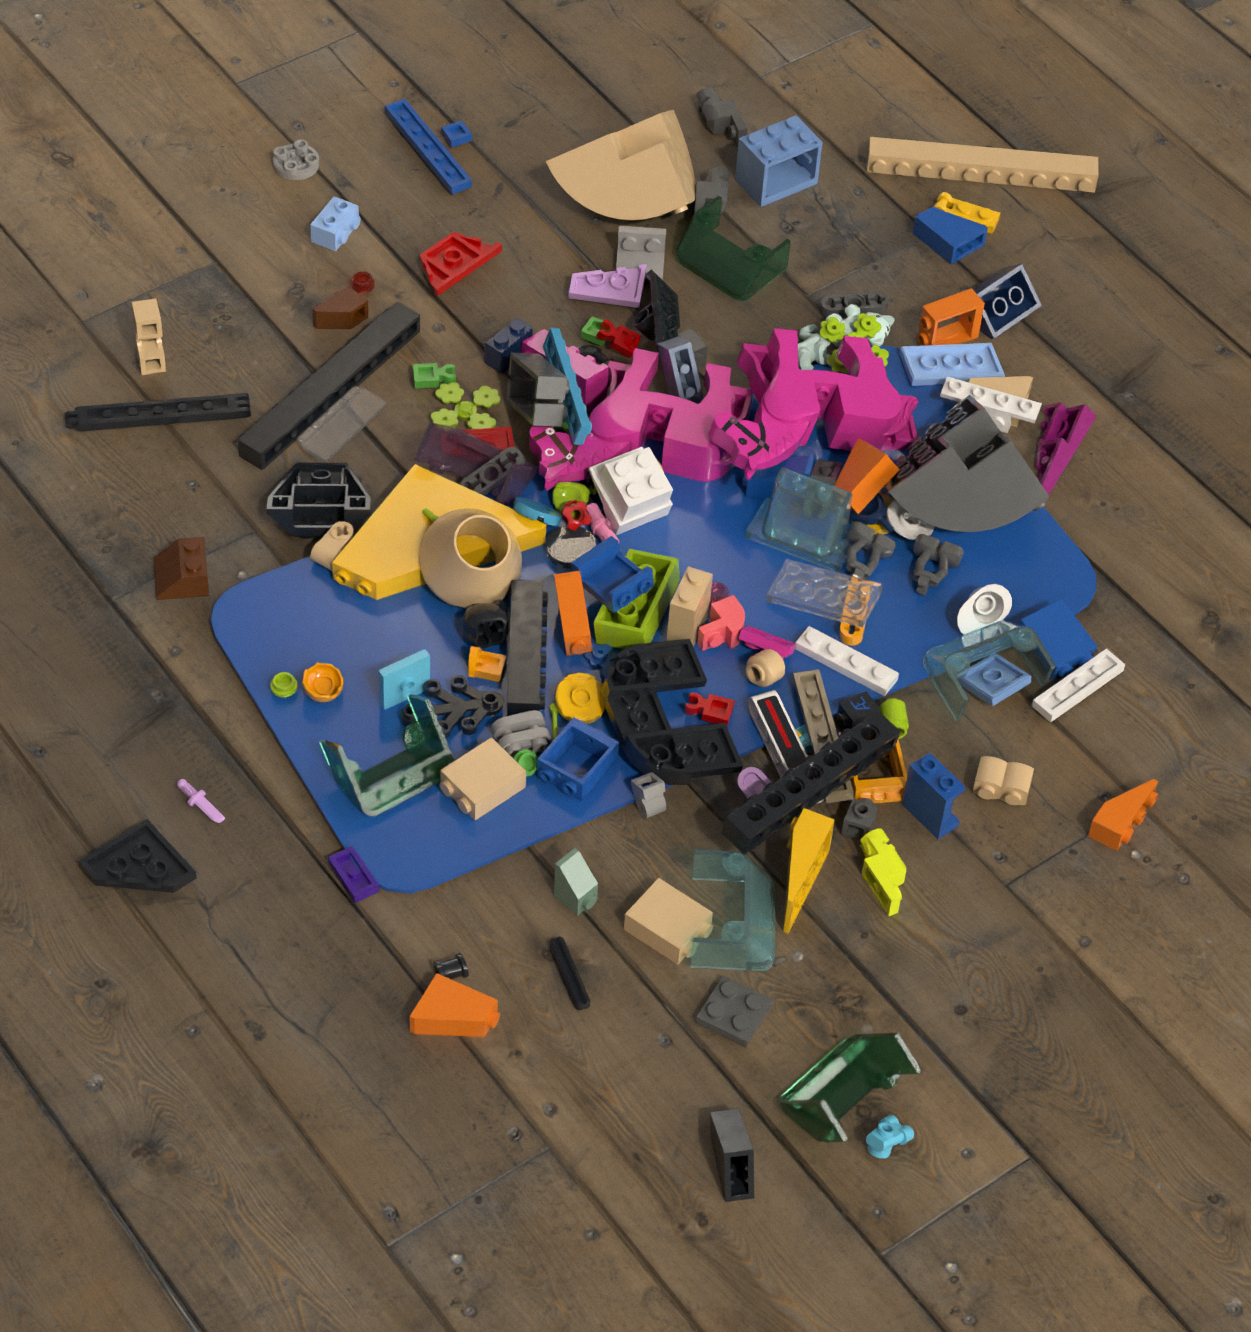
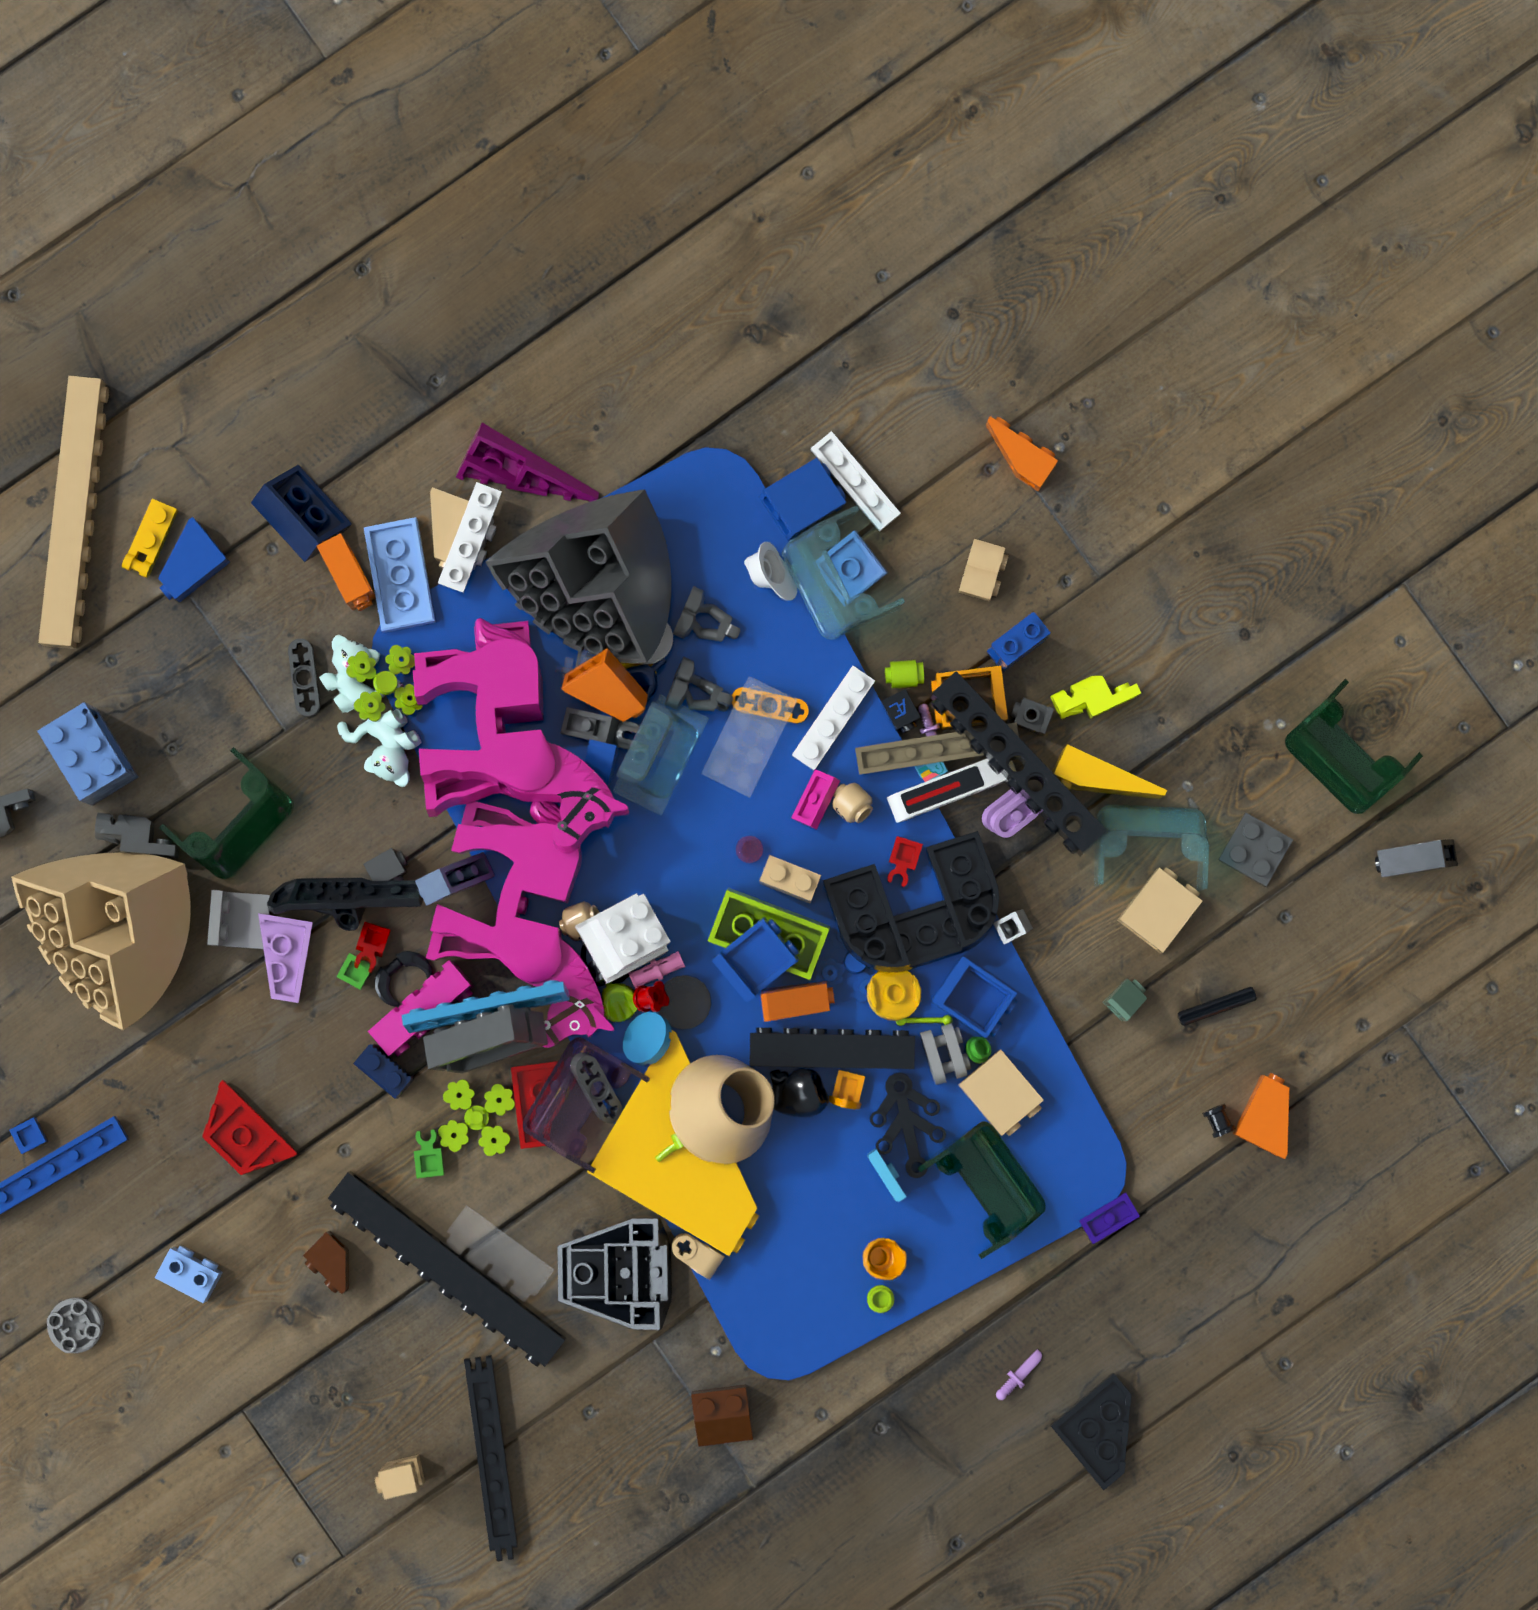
camera: 85 degrees left, 35 degrees up
clear red plate [351,271,375,293] -> none
coral brick [697,595,745,651] -> none
medium azure plate [866,1115,914,1158] -> none

